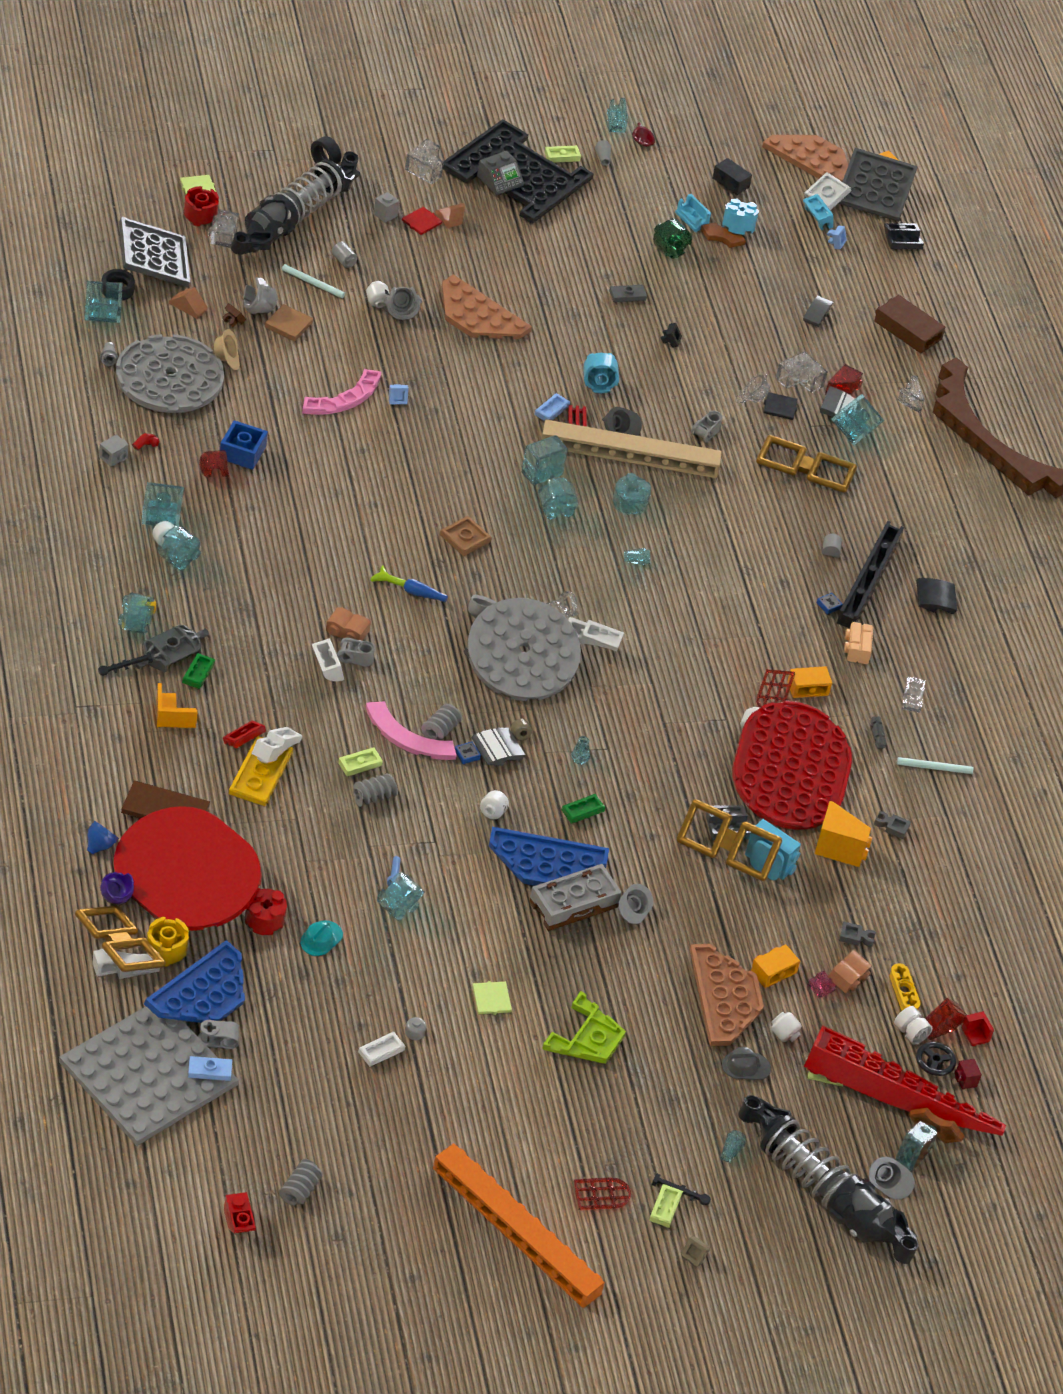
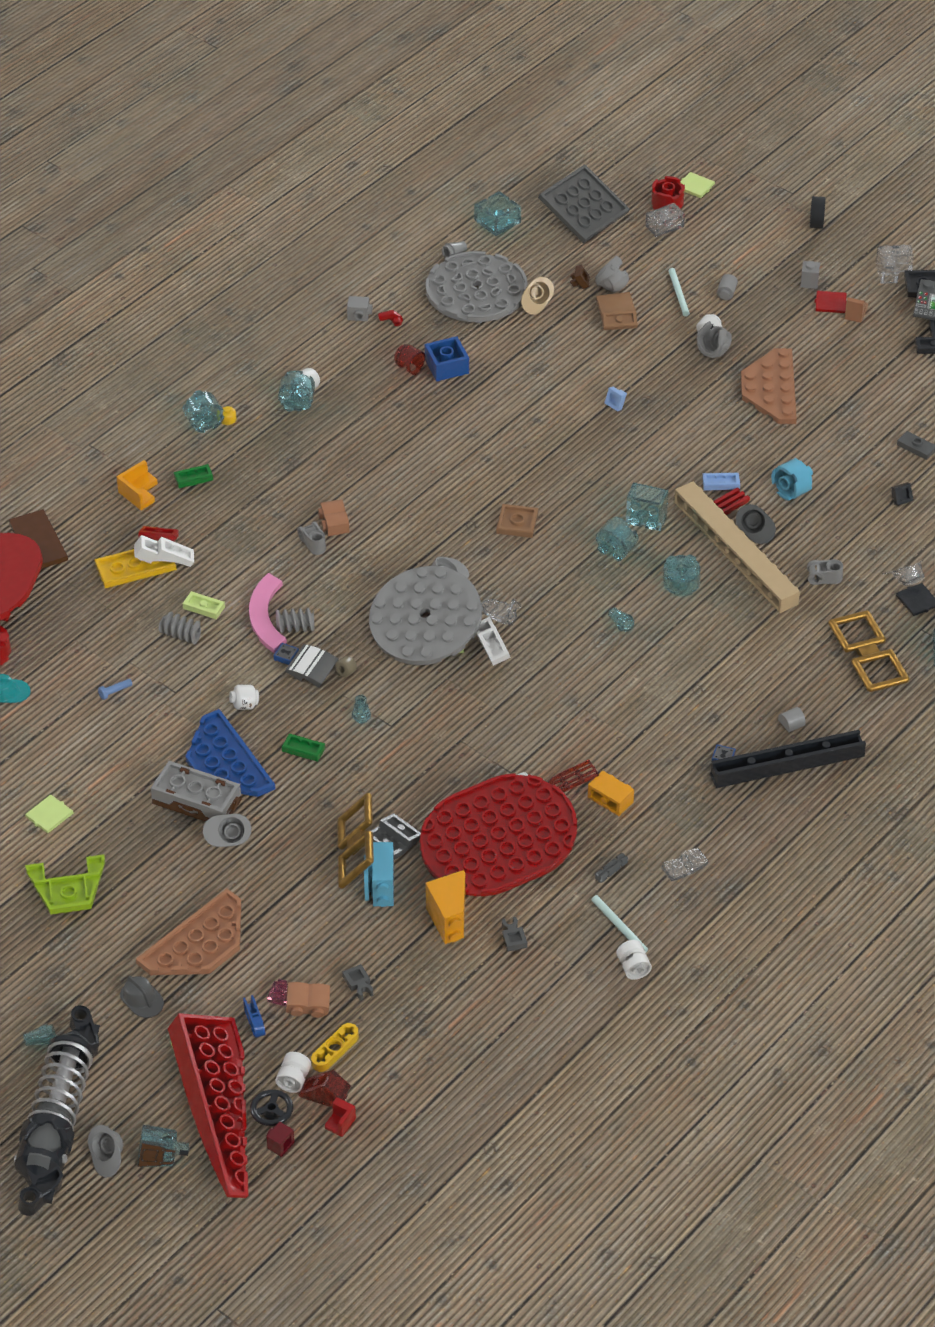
camera: 60 degrees right, 0 degrees up
black piece [98,651,153,676] -> none
black tyre [101,269,135,301] -> none
dark grey plate [134,625,209,673] -> none
clear light blue brick [142,482,184,529] -> none
nougat slope [169,287,208,319] -> none
piece [231,151,360,255] -> none
bright pink tile [302,369,381,415] -> none
white brick [312,638,344,681] -> none
blue piece [370,565,448,602] -> none
clear light blue brick [377,872,425,921] -> none
light orange brick [751,944,800,988] -> none
white head [771,1012,802,1042] -> none
light nougat brick [844,622,873,664] -> none
dark orange tile [909,1108,964,1143] -> none
black slope [916,578,957,614] -> none
none -> blue piece [243,995,266,1038]
none -> medium nougat plate [601,310,638,330]
none -> white wheel [616,940,652,980]

